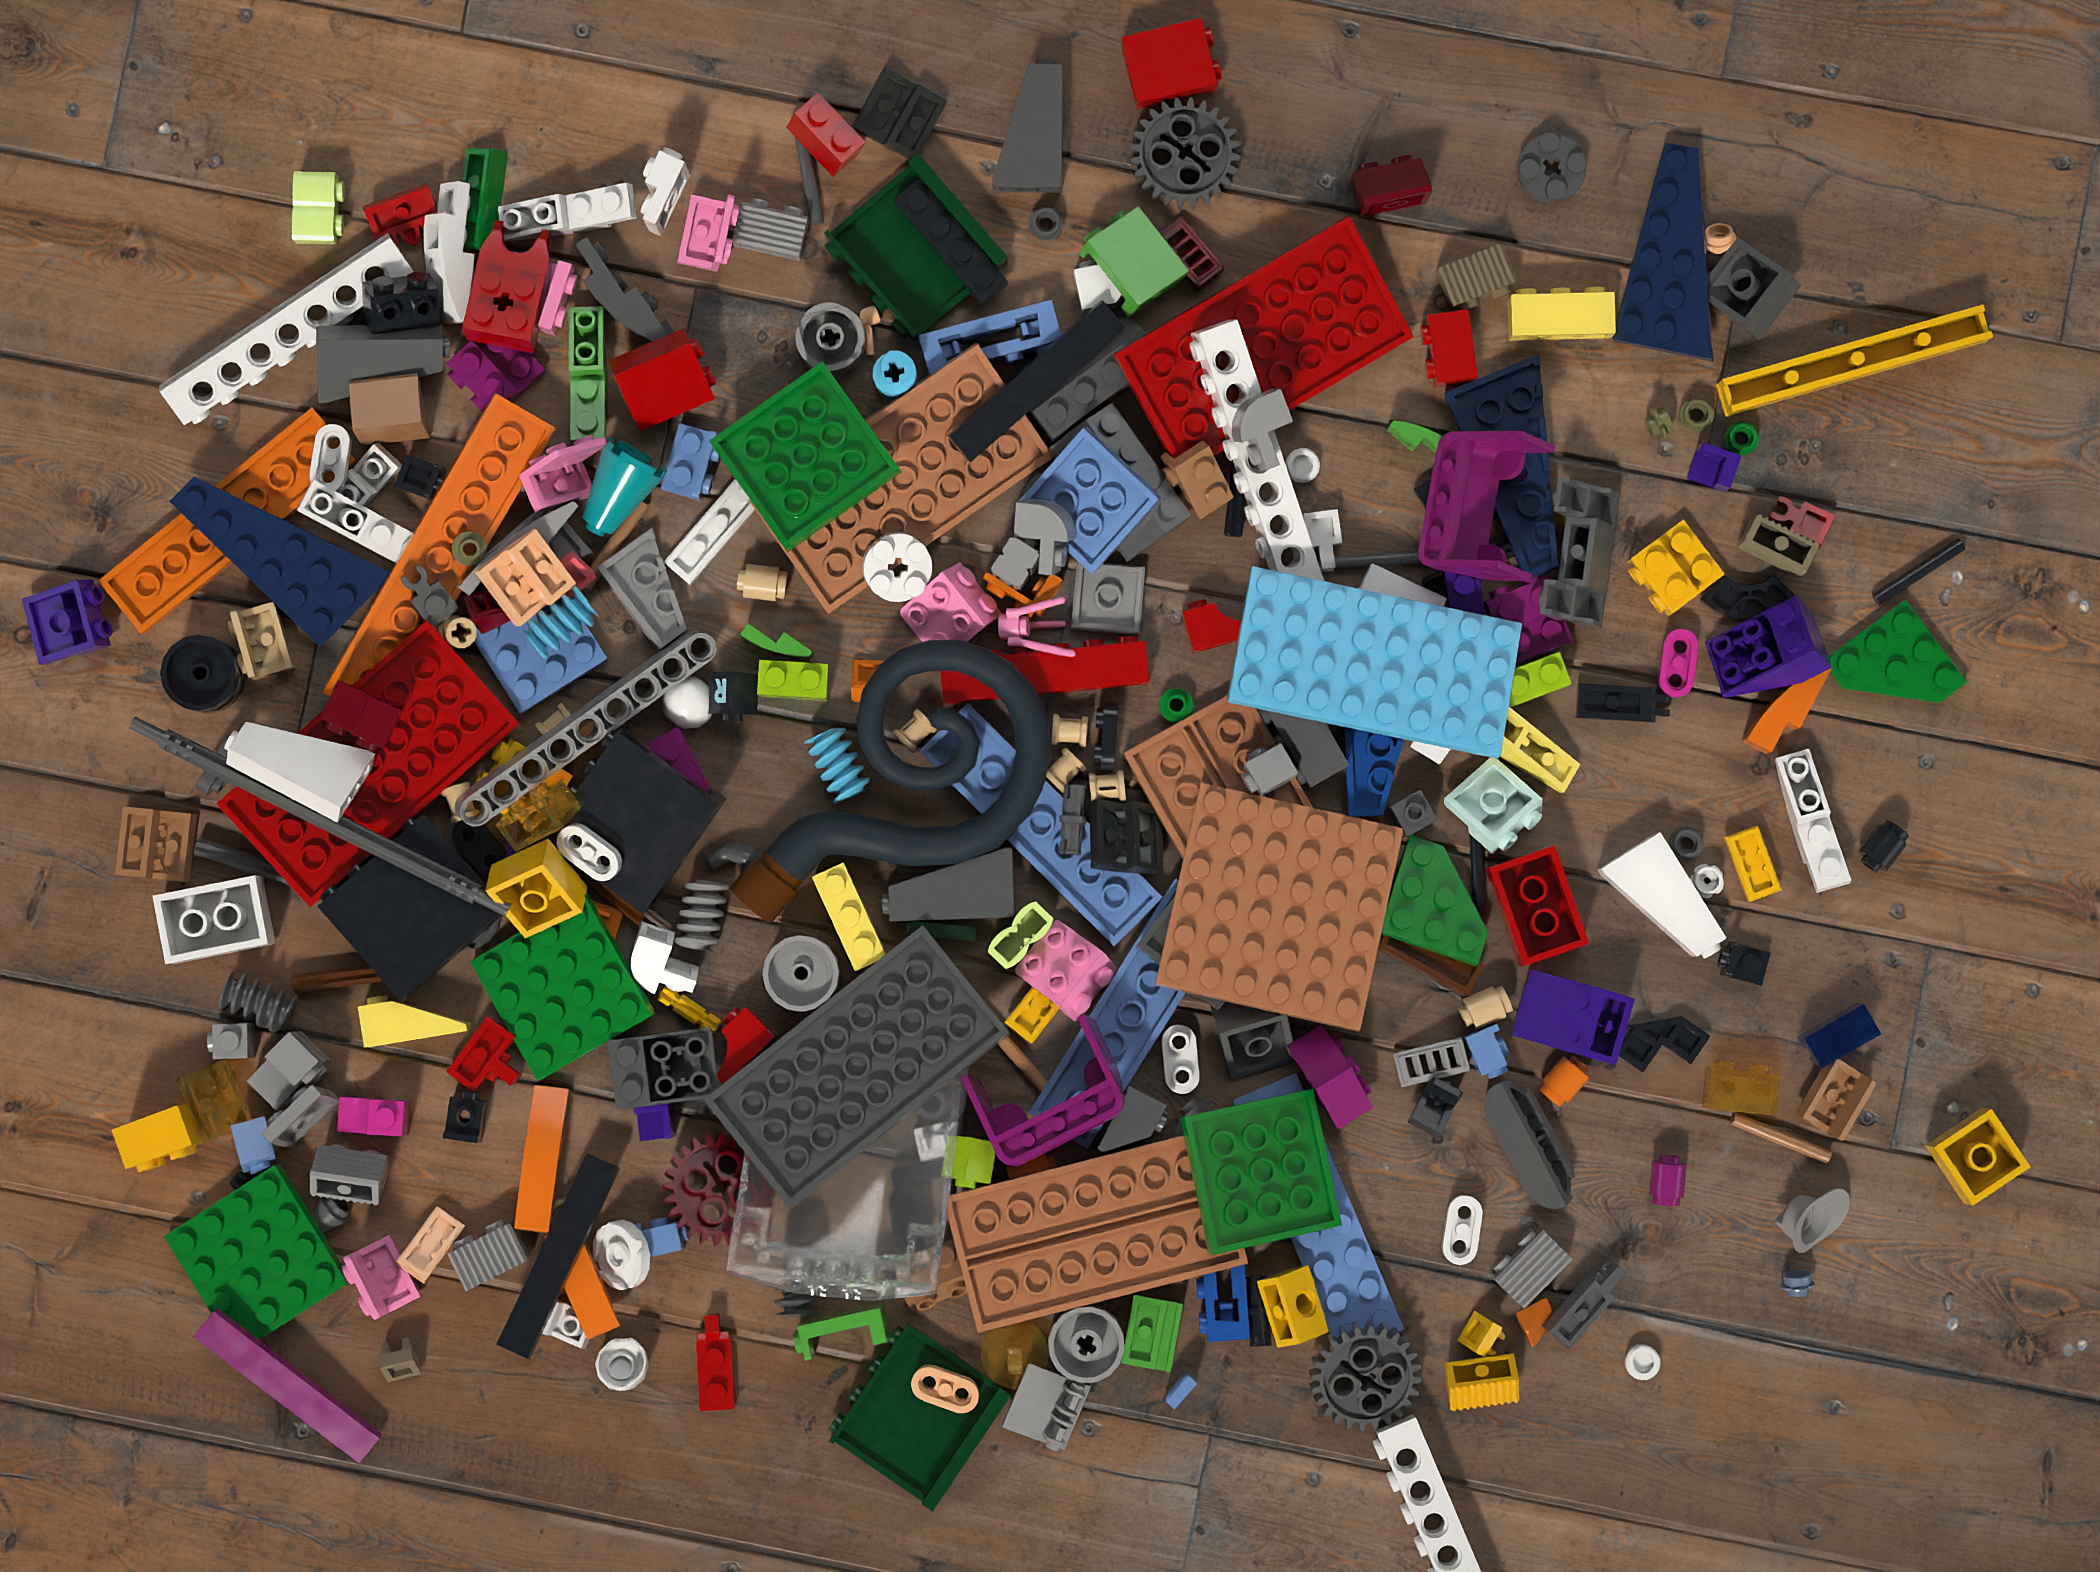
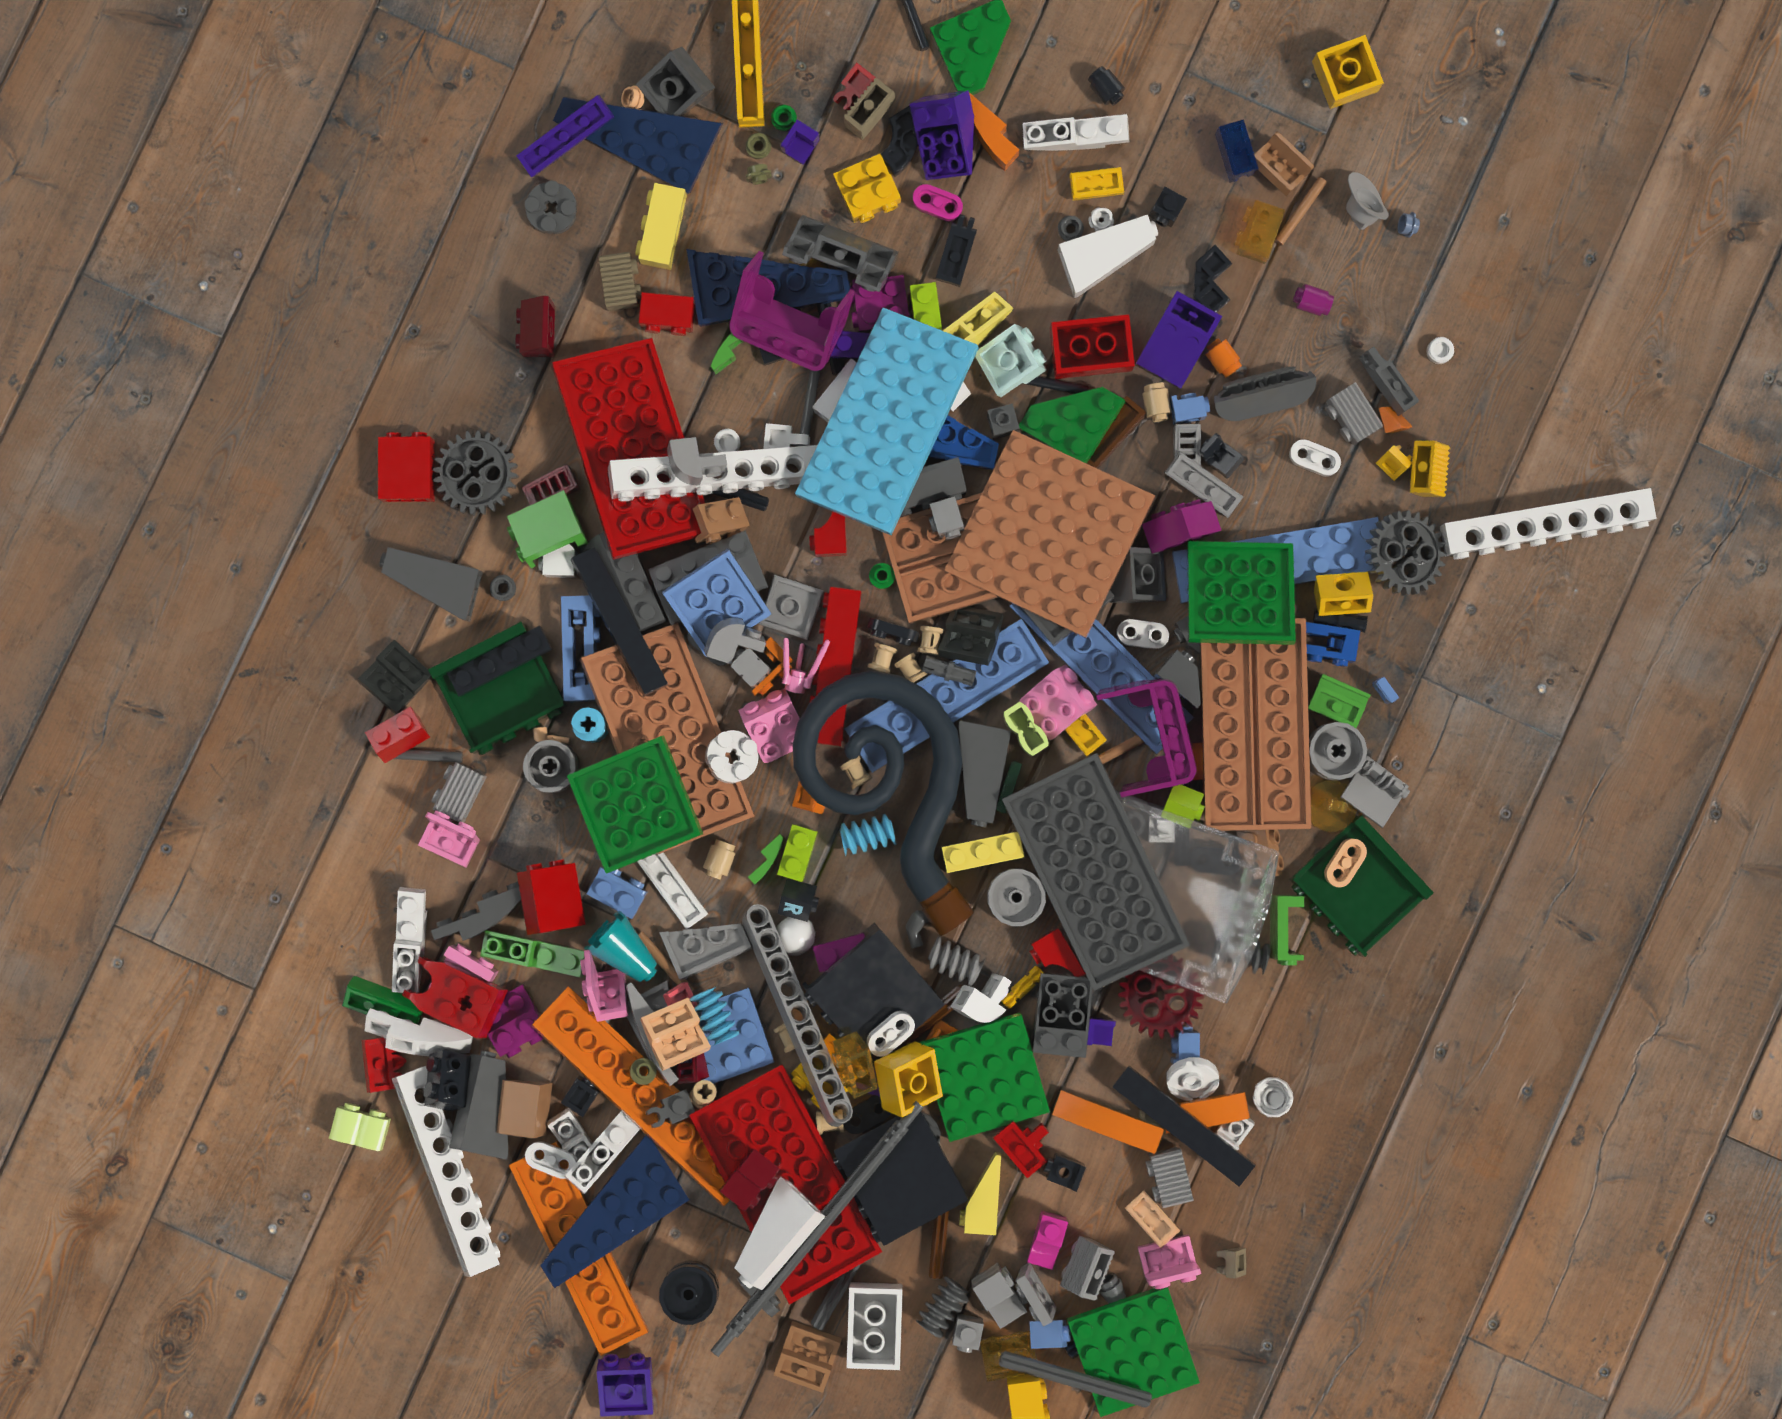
camera: 70 degrees left, 0 degrees up
magenta tile [193,1307,382,1463] -> none
tan bracket [228,602,295,680] -> none
white plate [641,147,691,237] -> none
red hinge [696,1313,735,1411] -> none
none -> dark purple plate [516,95,614,177]
none -> dark grey axle [999,1351,1152,1408]
none -> light grey tile [1165,451,1243,518]

